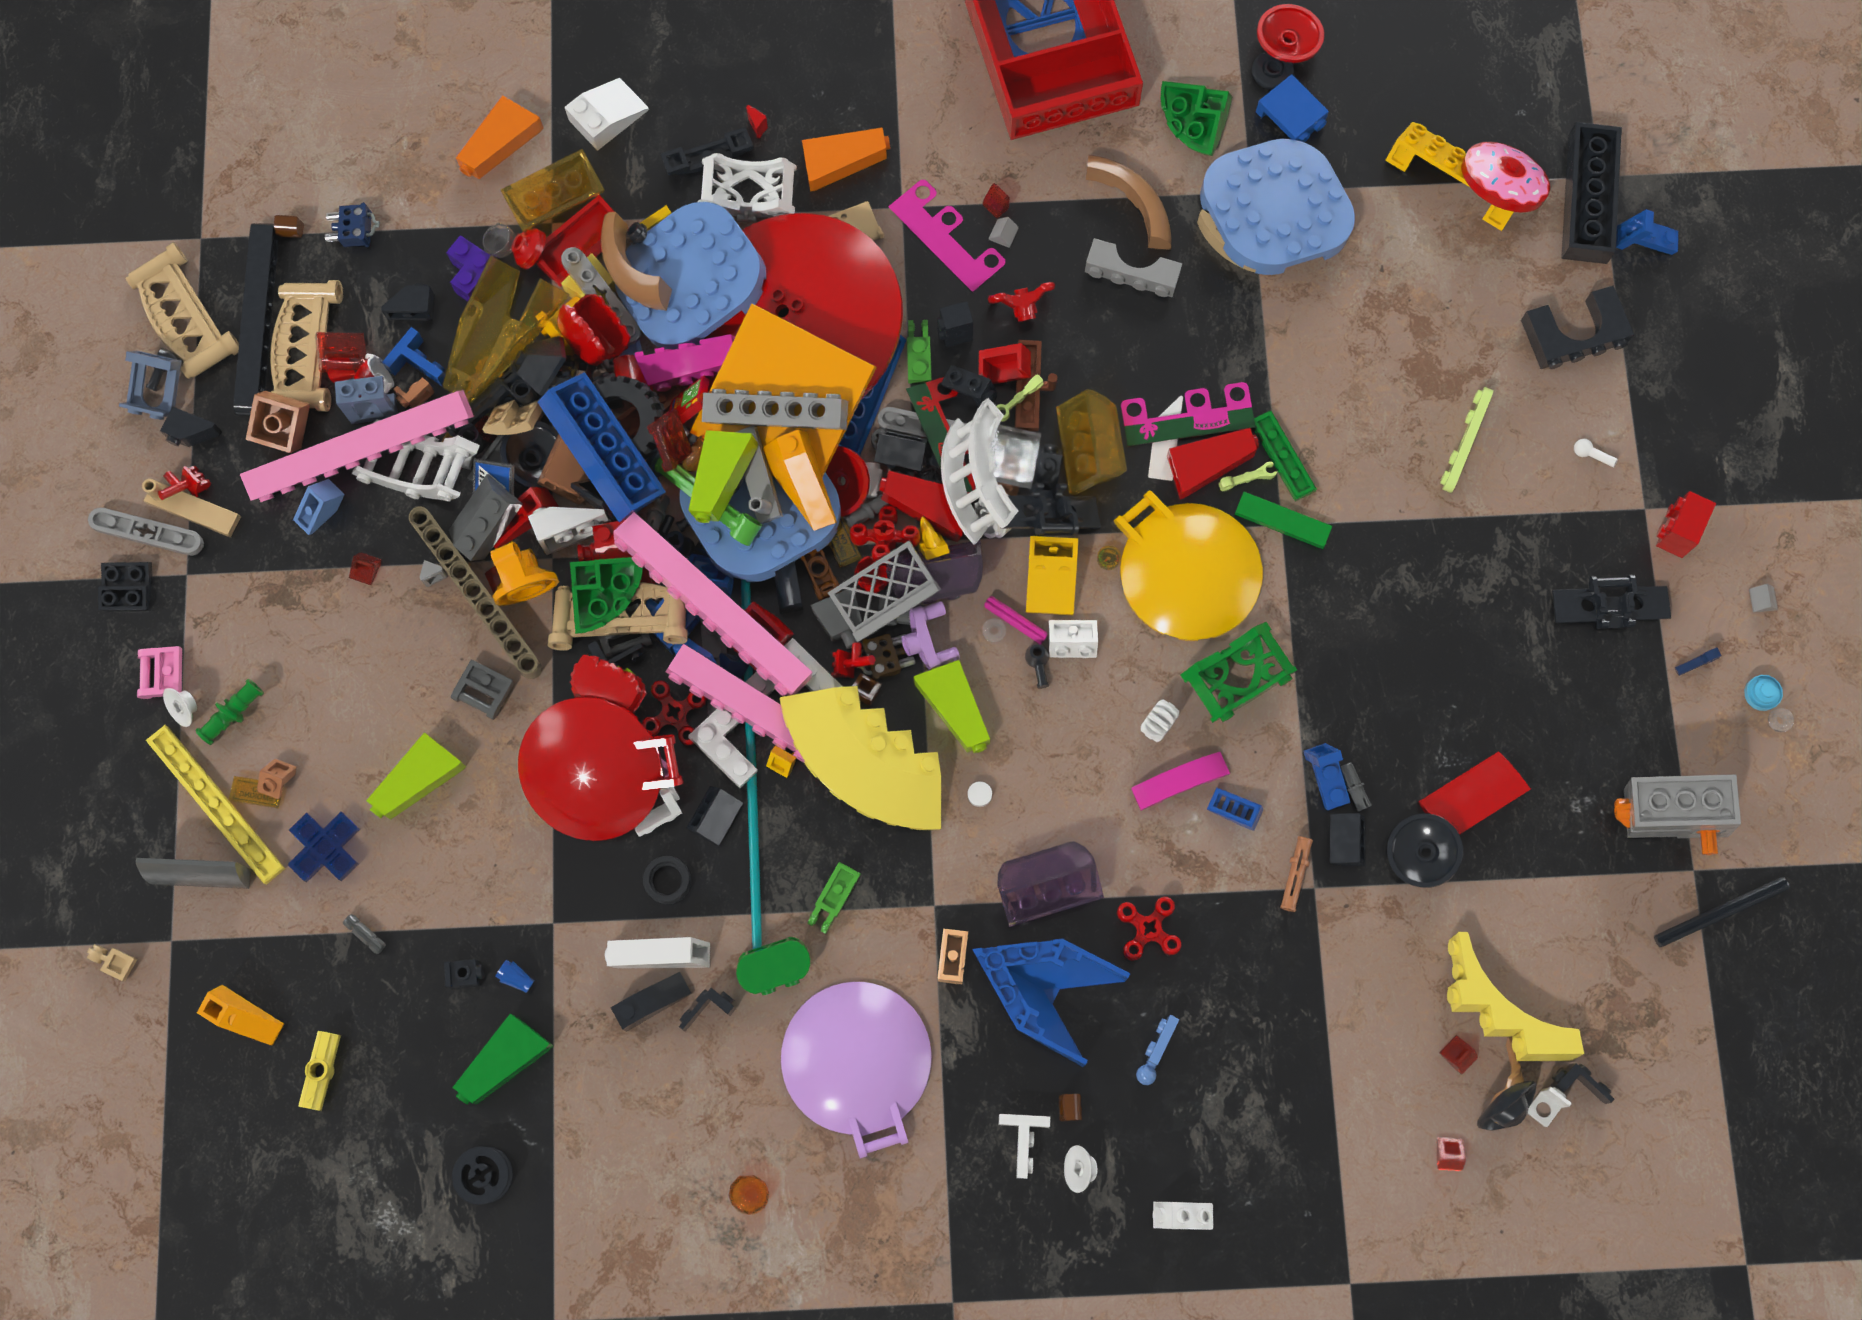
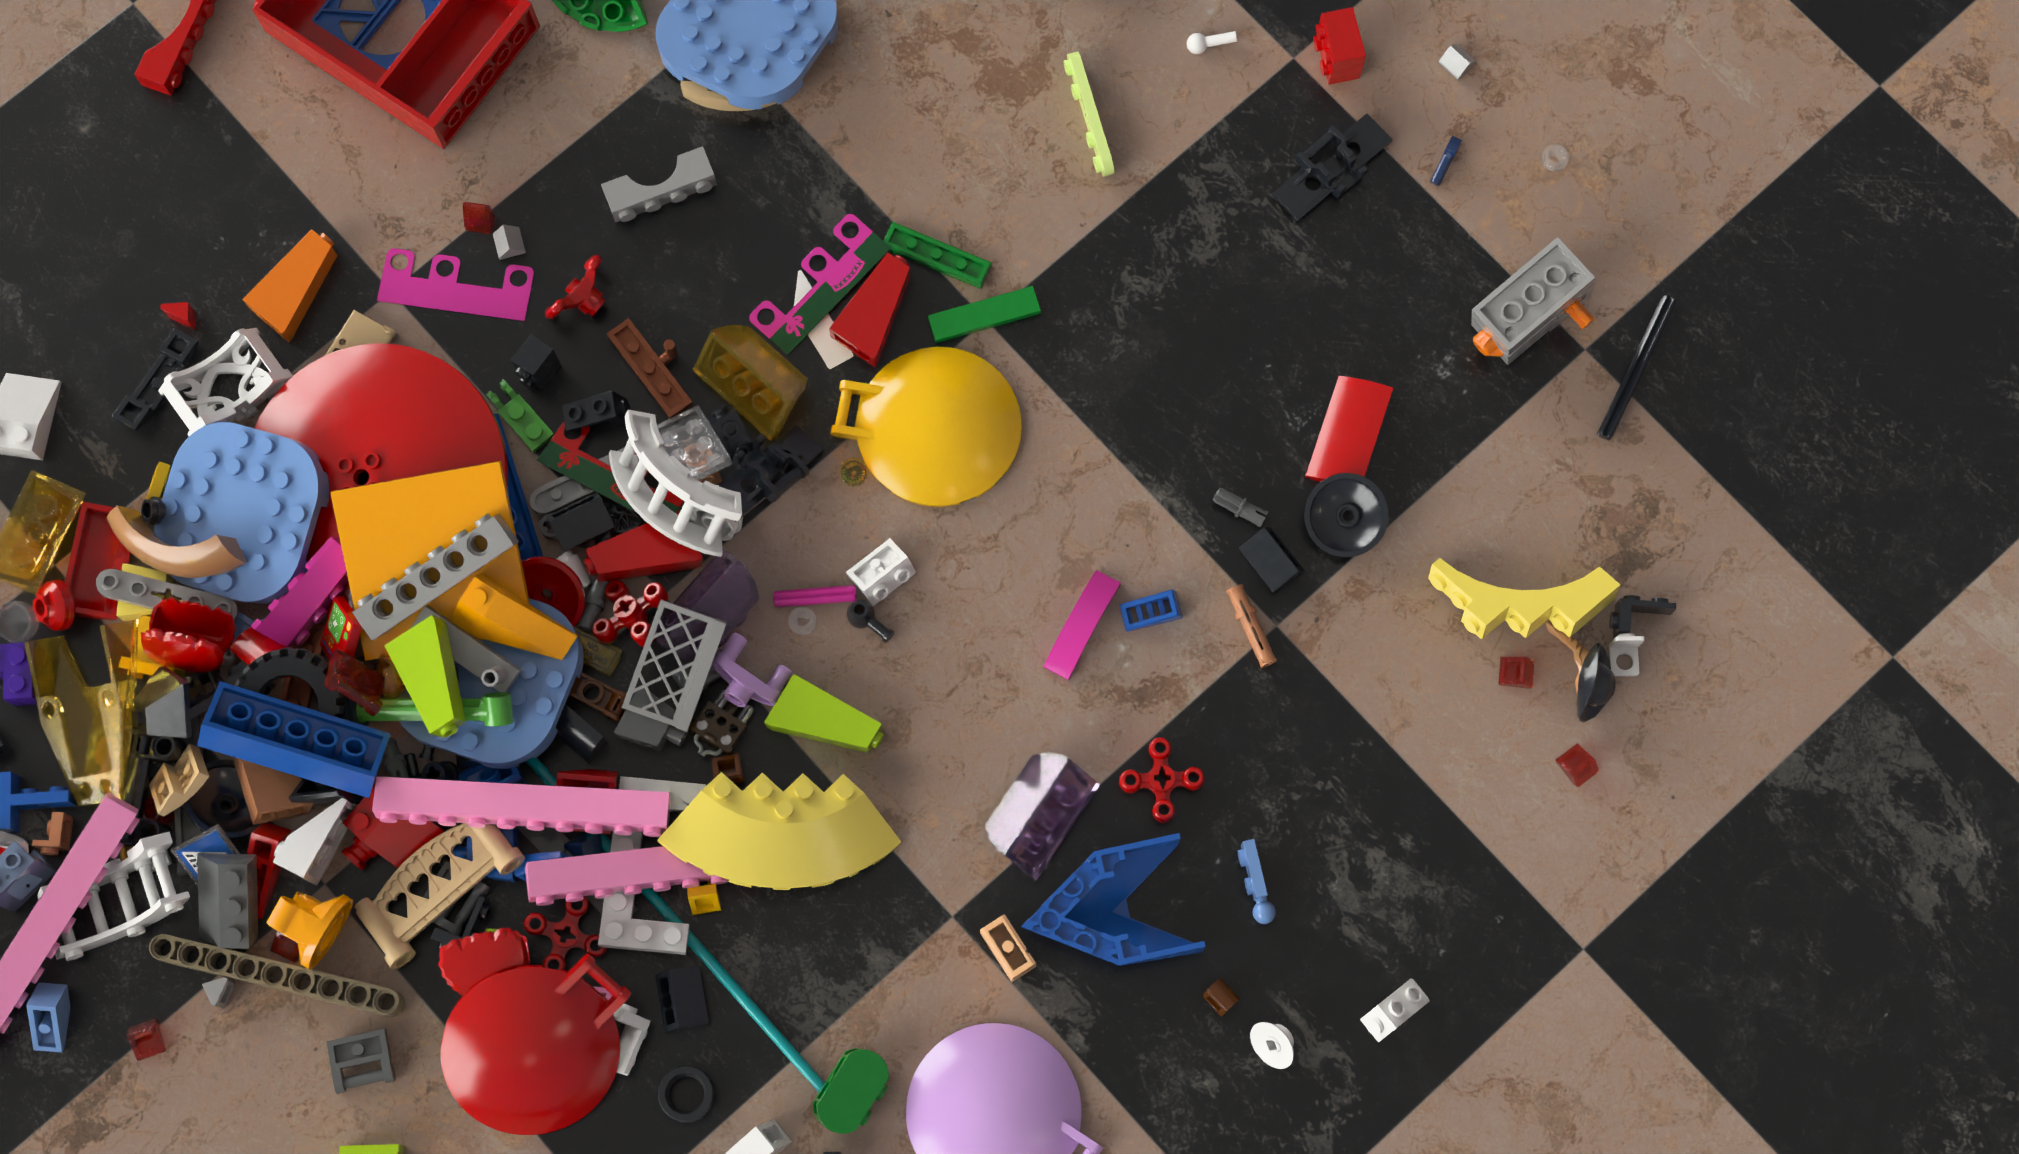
camera: 40 degrees left, 0 degrees up
green brick [570,557,643,634] -> none
bright green hinge [807,862,861,934] -> none
red arm [831,642,875,678] -> none
red hair [854,556,890,593] -> none
yellow tile [918,516,950,560] -> none
white tile [968,782,992,807] -> none
red panel [979,343,1031,384] -> none
yellowish green piece [996,375,1044,422] -> none
white bracket [998,1114,1050,1179] -> none
yellow slope [1026,536,1078,615] -> none
medium nougat brick [1086,155,1171,250] -> none
white gear [1141,699,1179,742] -> none
green fence [1180,622,1297,723] -> none
yellowish green piece [1219,462,1277,491] -> none
blue bracket [1303,743,1350,810] -> none
medium azure plate [1744,675,1783,711] -> none

